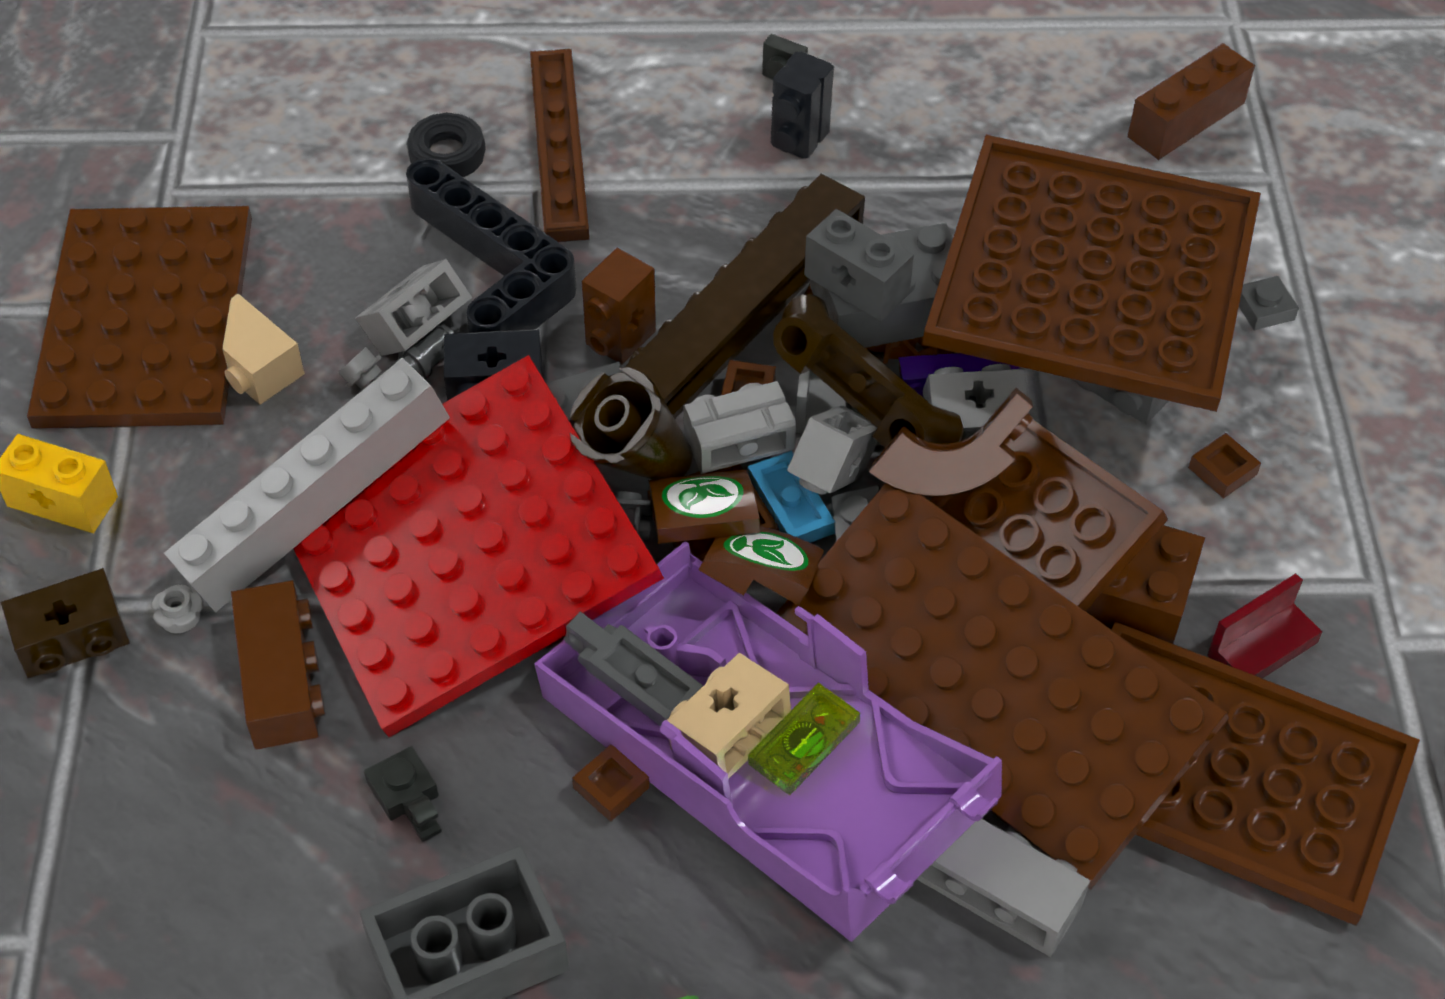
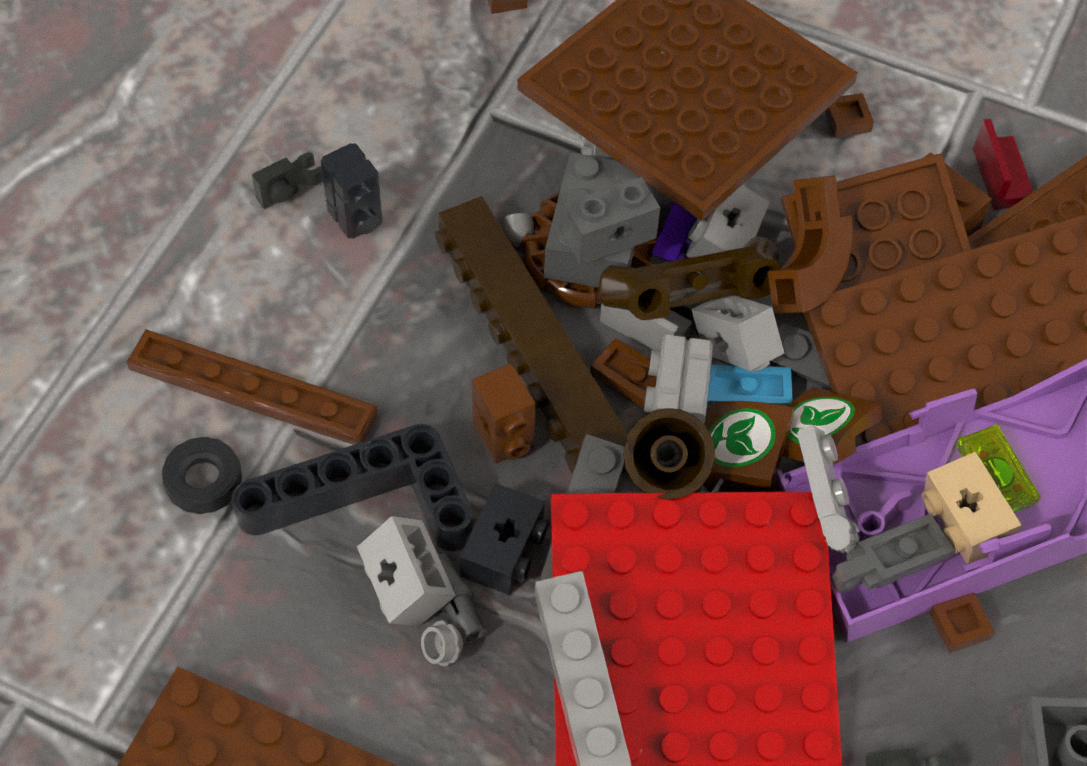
camera: 65 degrees left, 5 degrees up
tan slope [222,294,304,405] -> none
none -> light grey hinge [797,425,860,554]

